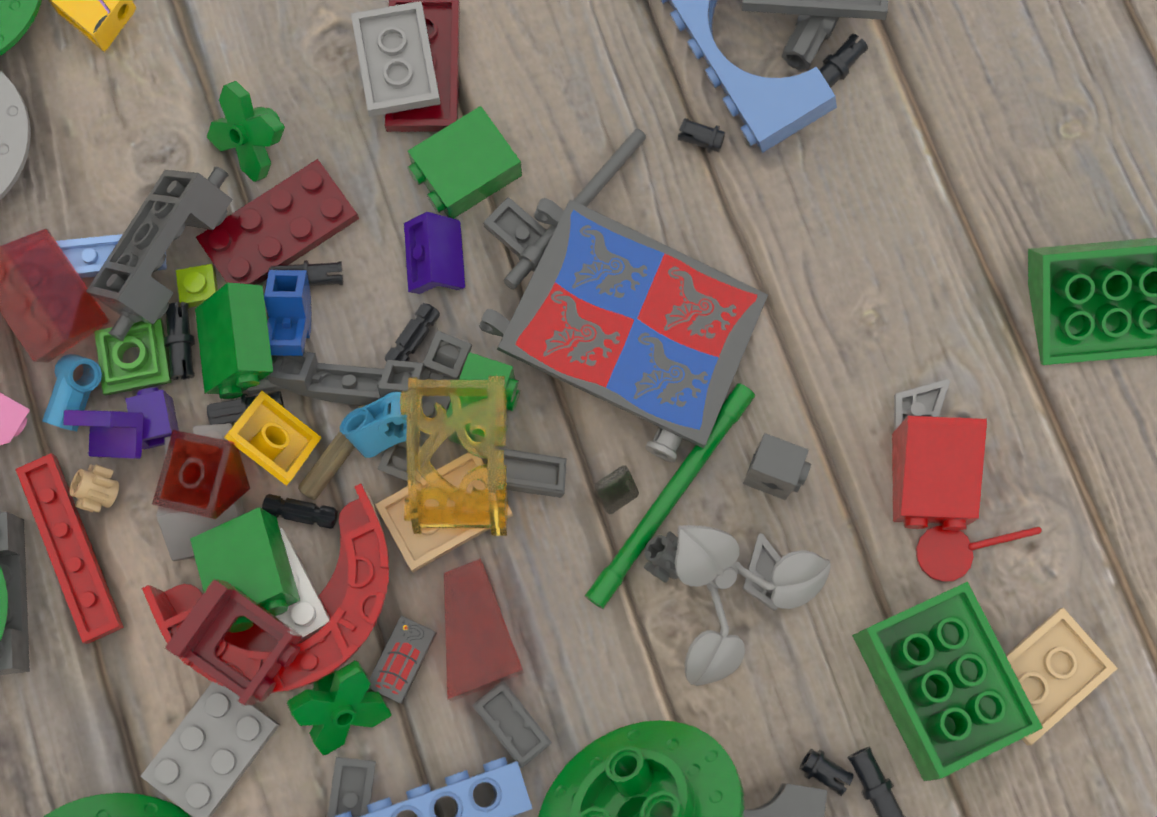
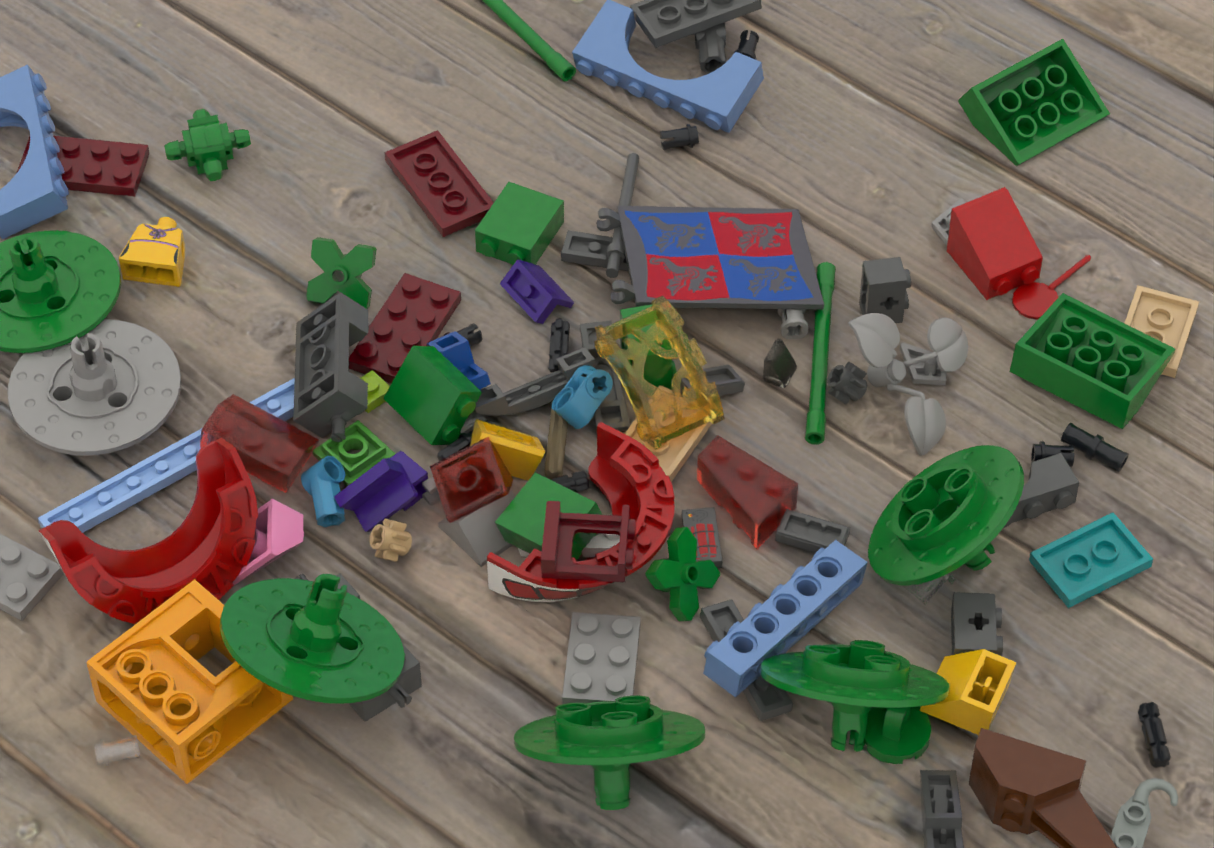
camera: 30 degrees left, 25 degrees down
red plate [15,453,124,644] -> none
black pin [164,302,195,380] -> none
light grey plate [351,1,441,117] -> none

